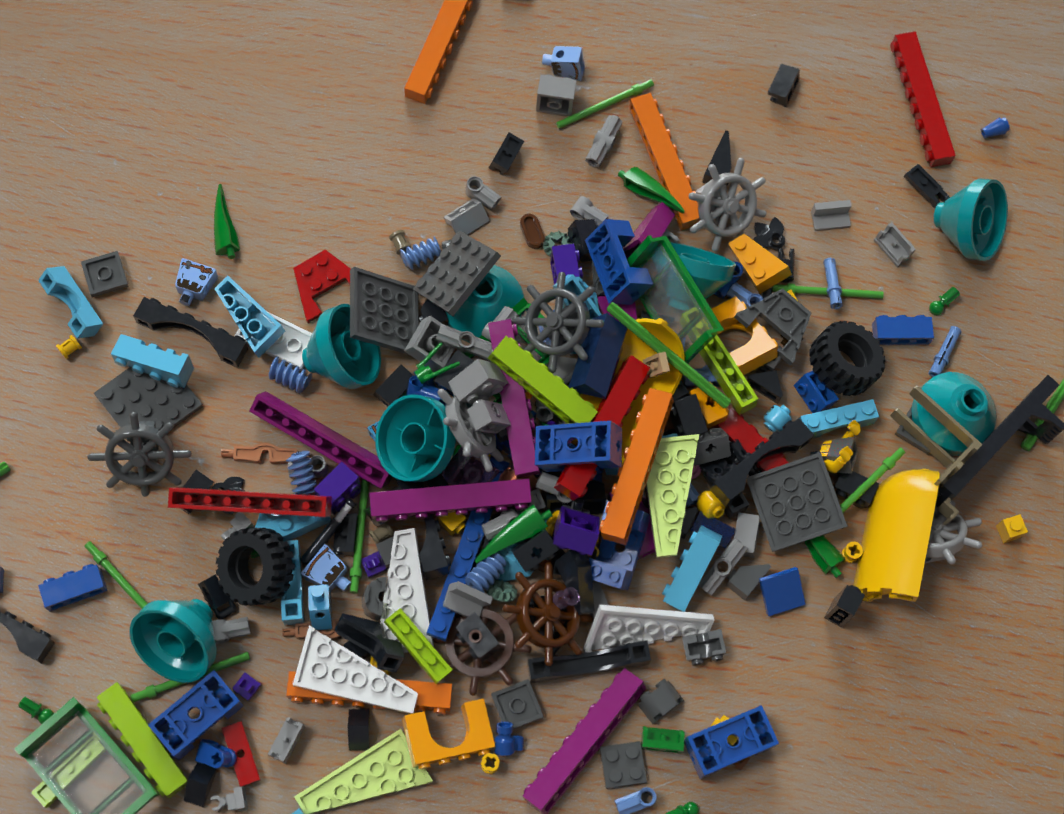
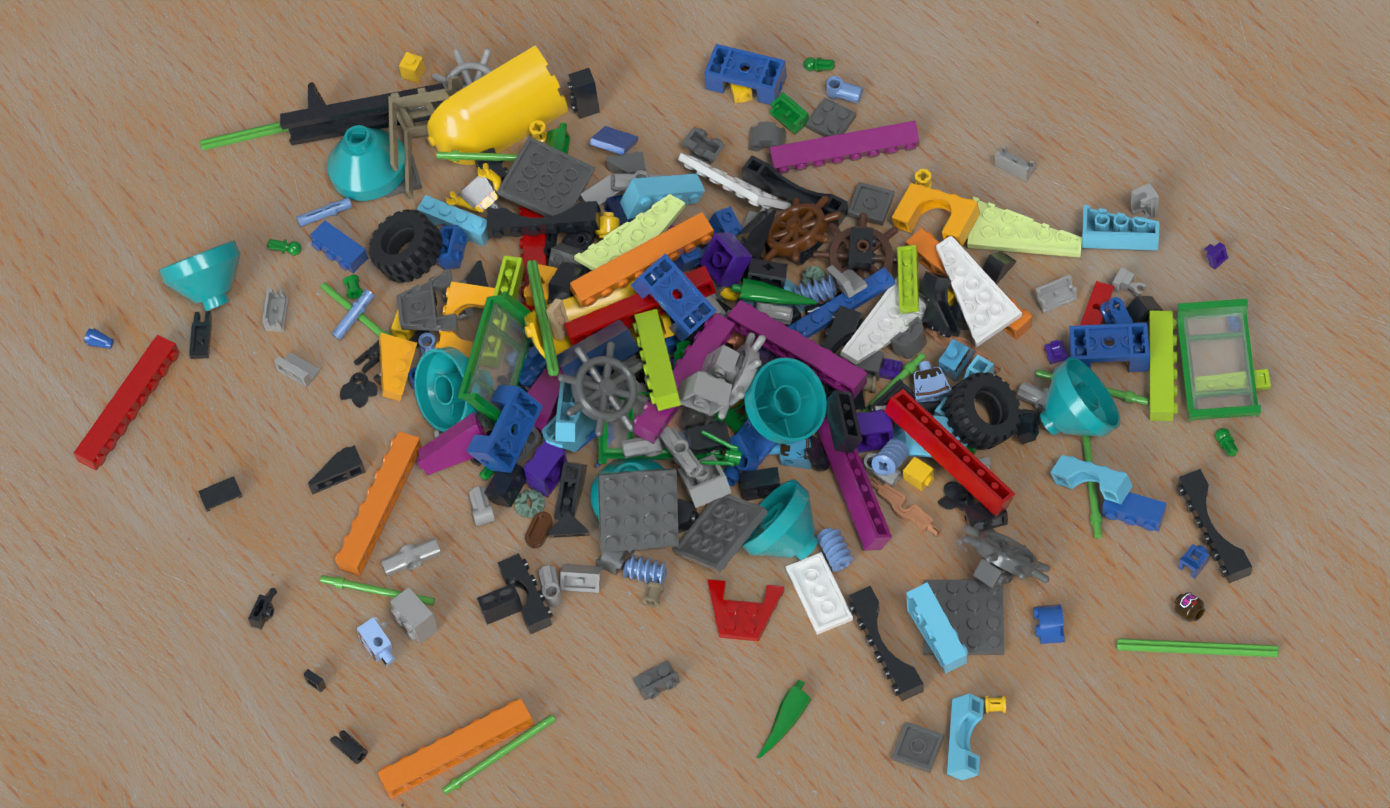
camera: 125 degrees left, 10 degrees down
light blue torso [175,258,218,306] -> none
medium azure wedge [214,275,285,358] -> none
blue piece [494,721,524,756] -> none
clear purple bush [553,587,579,609] -> none
green piece [618,167,685,214] -> none
light grey piece [688,158,767,252] -> none
medium azure head [763,404,792,433] -> none
none -> black piece [248,588,277,629]
none -> black tile [304,669,326,692]
none -> green bush [343,275,363,300]
none -> bright green bar [442,714,556,795]
none -> black arch [498,553,553,635]
none -> black slope [549,511,590,538]
none -> black slope [554,461,587,520]
none -> dark grey bracket [633,661,680,700]
none -> black plate [804,435,829,471]
none -> black brick [826,390,862,453]
none -> yellow brick [903,457,934,491]
none -> blue cylinder [1033,604,1065,644]
none -> medium azure arch [1050,455,1133,504]

